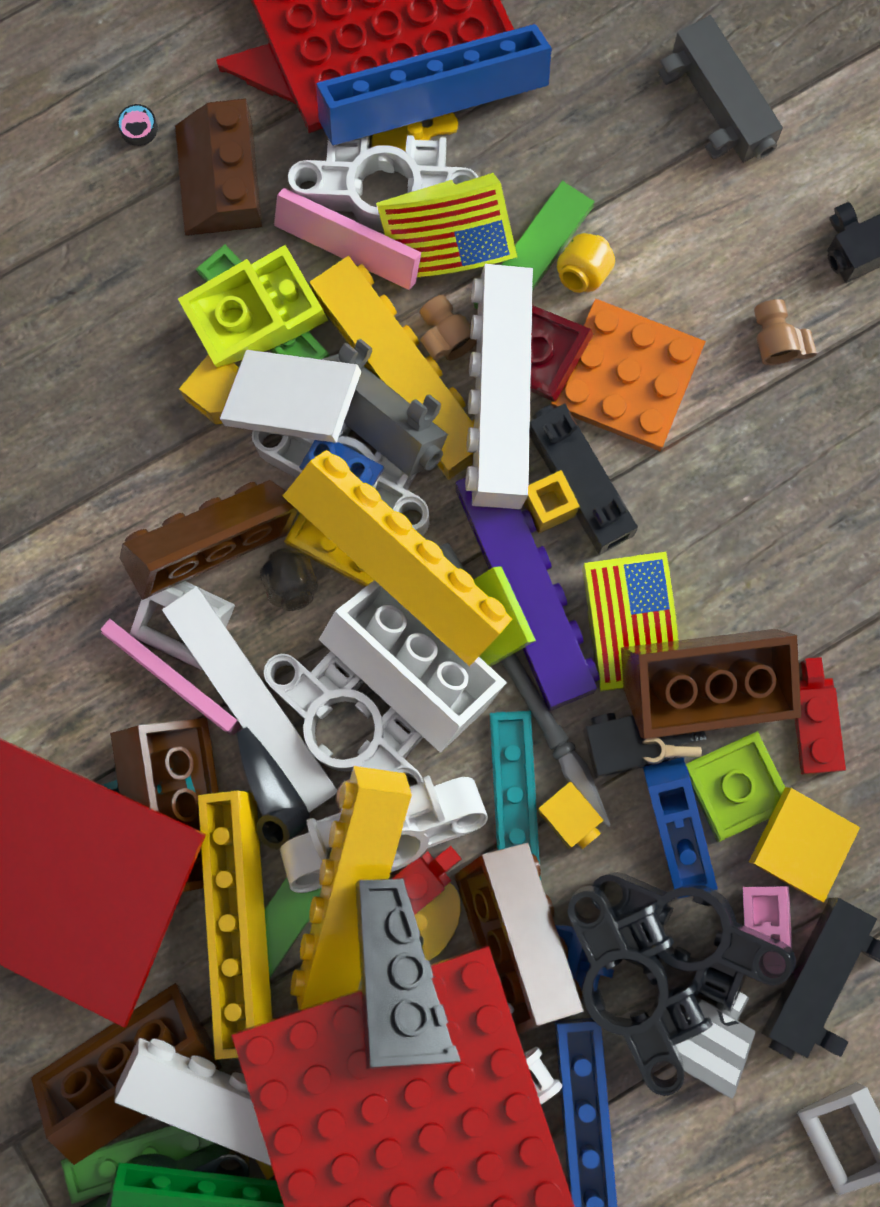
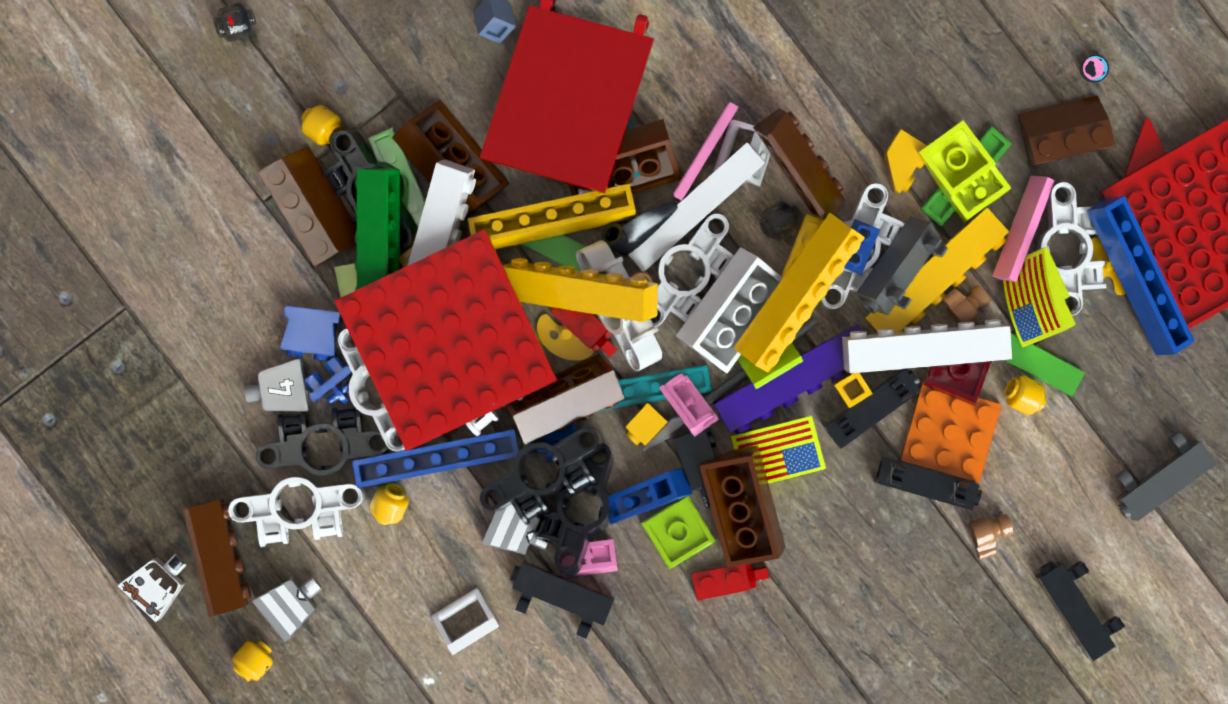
camera: 75 degrees right, 10 degrees up
white tile [220,350,361,443] -> none
wing [355,879,461,1069] -> none
tan hand [643,738,702,765] -> none
yellow tile [749,787,860,903] -> none
none -> bright pink hinge [659,374,719,437]
none -> black brick [874,456,982,510]

